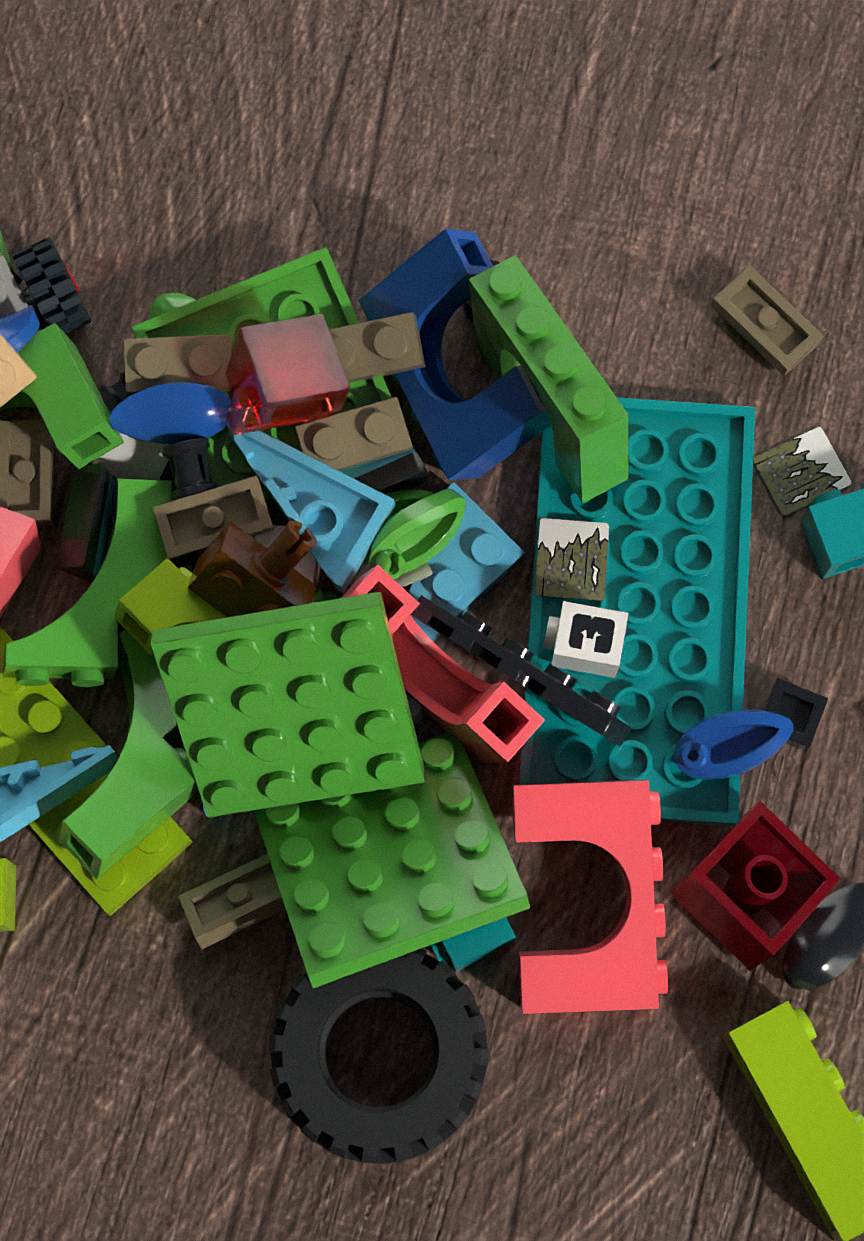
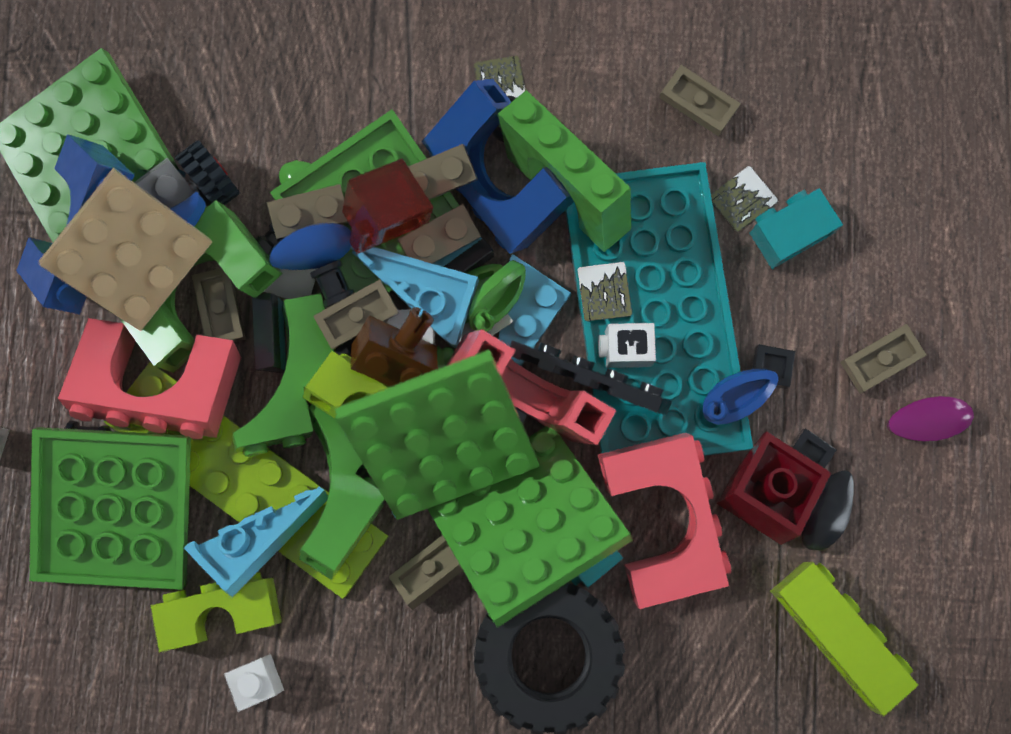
camera: 15 degrees left, 5 degrees up
none -> sticker [474,56,525,97]
none -> black plate [791,428,837,468]

